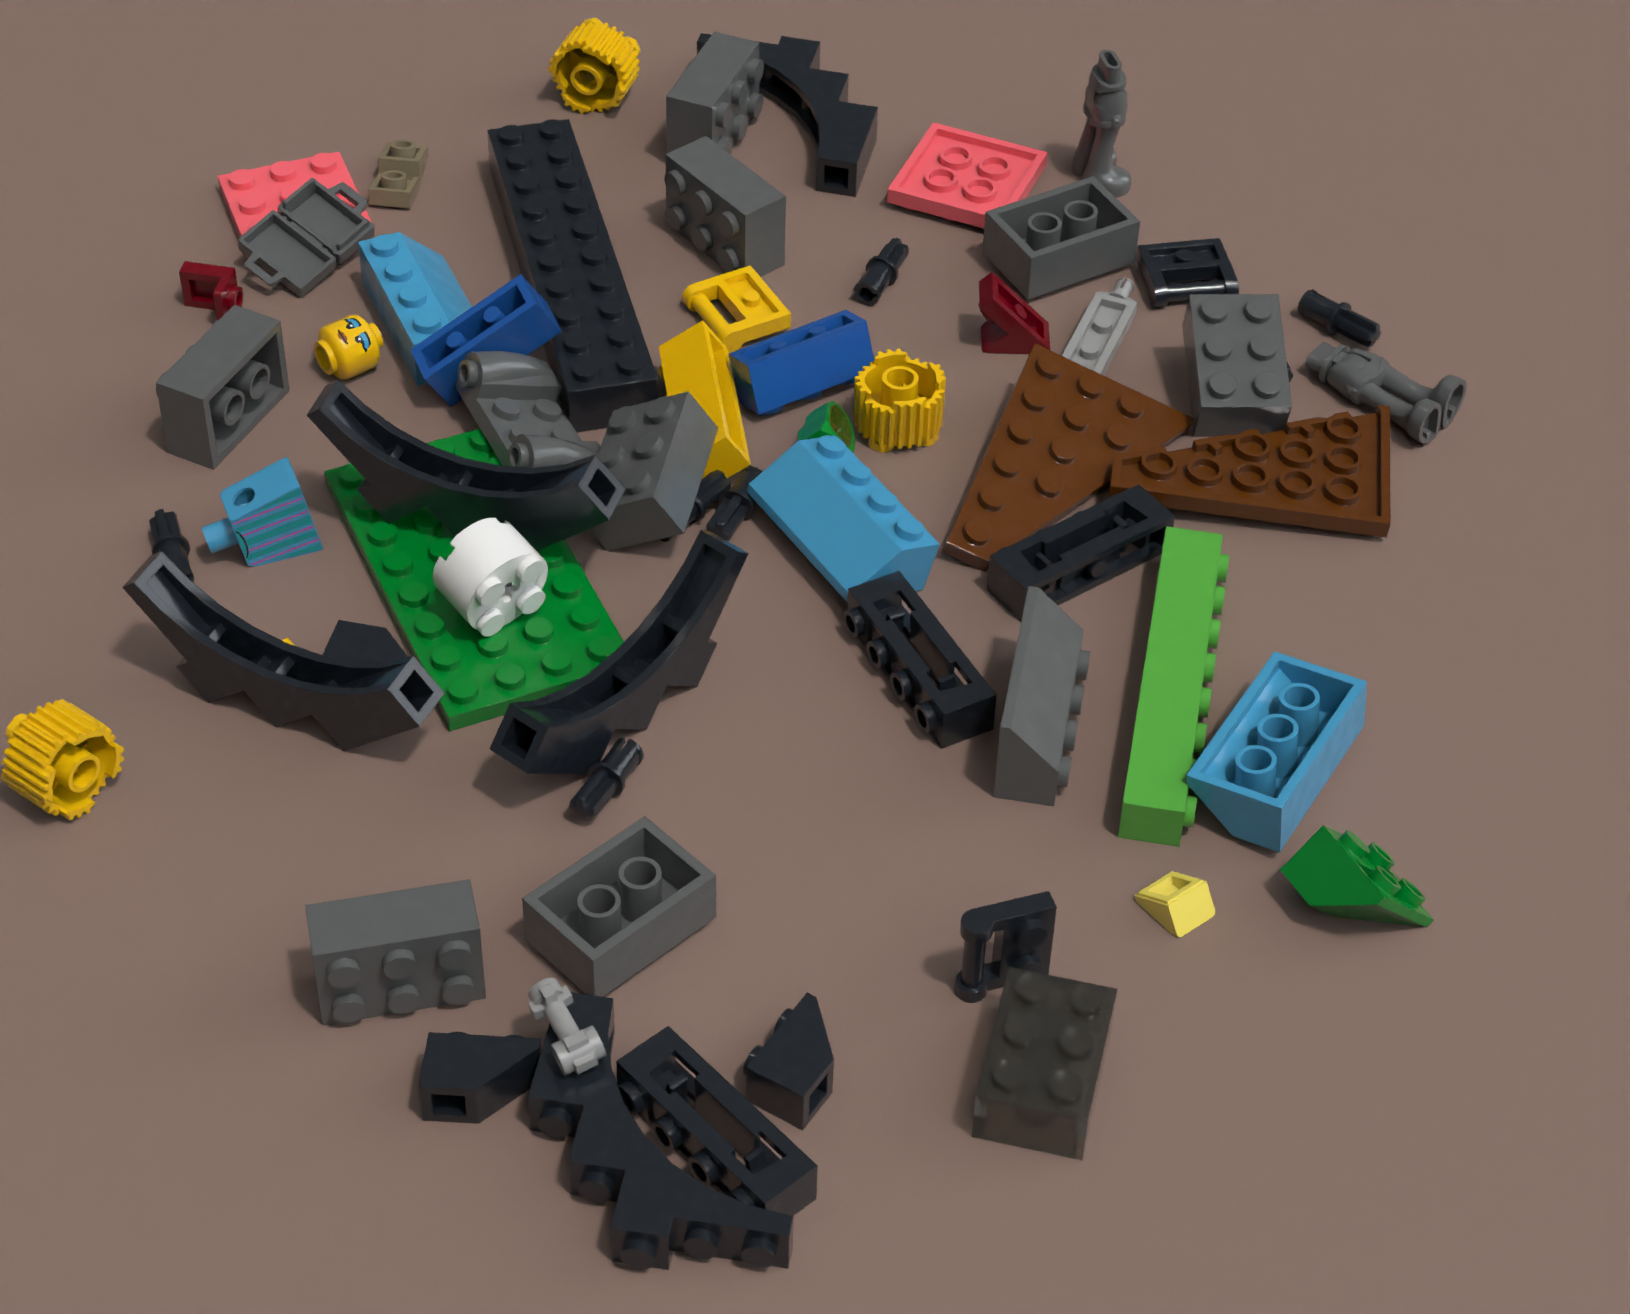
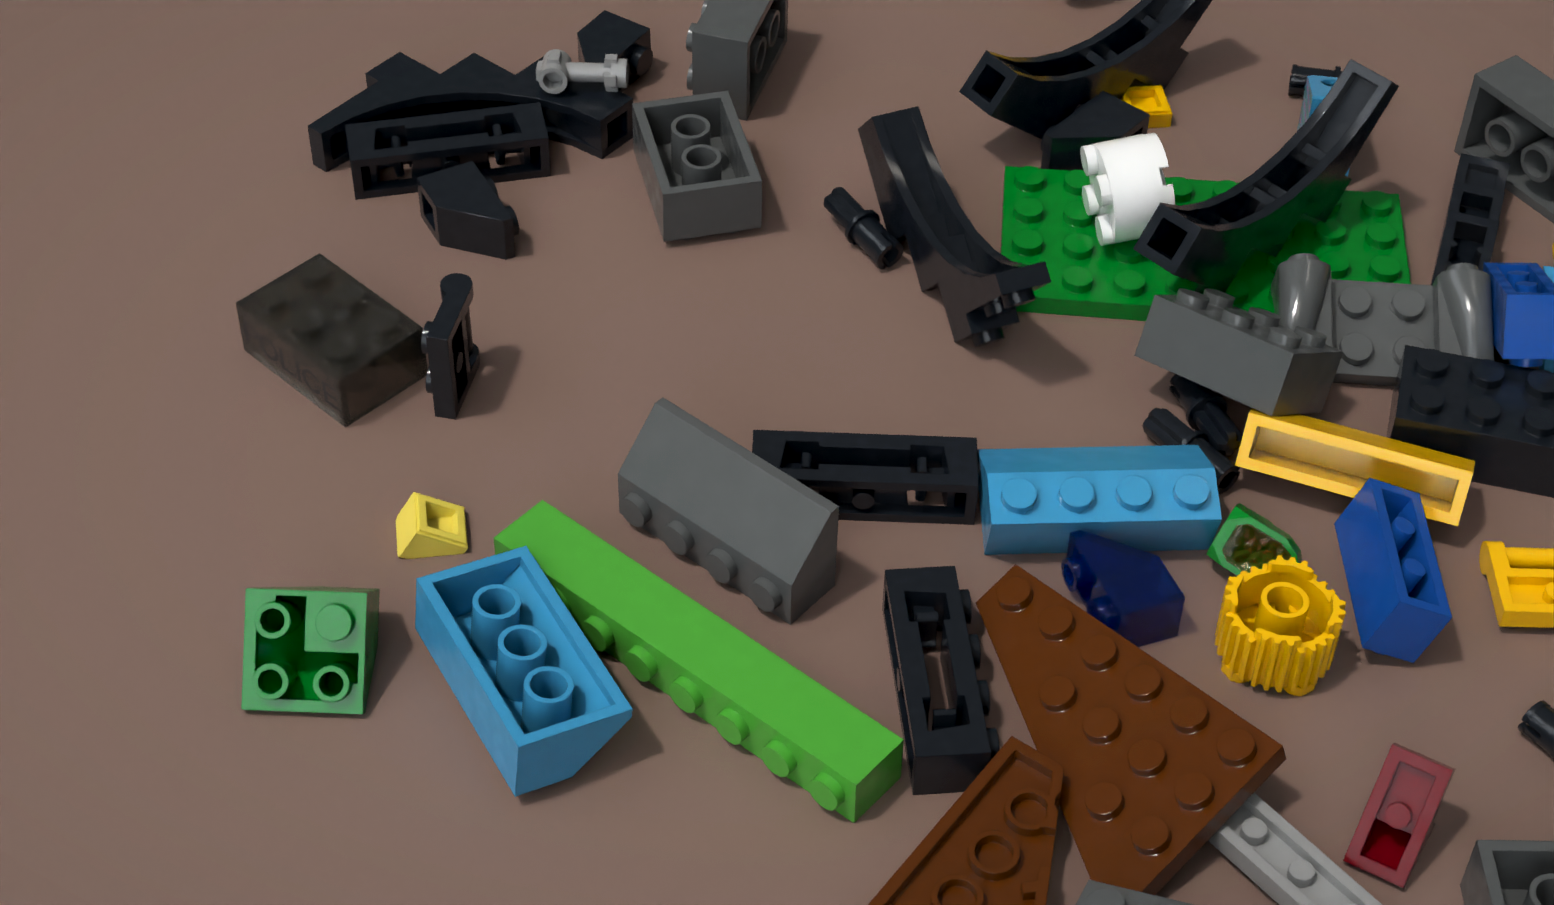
camera: 120 degrees right, 0 degrees up
none -> clear blue slope [1061,530,1185,647]
none -> black slope [1430,153,1510,285]

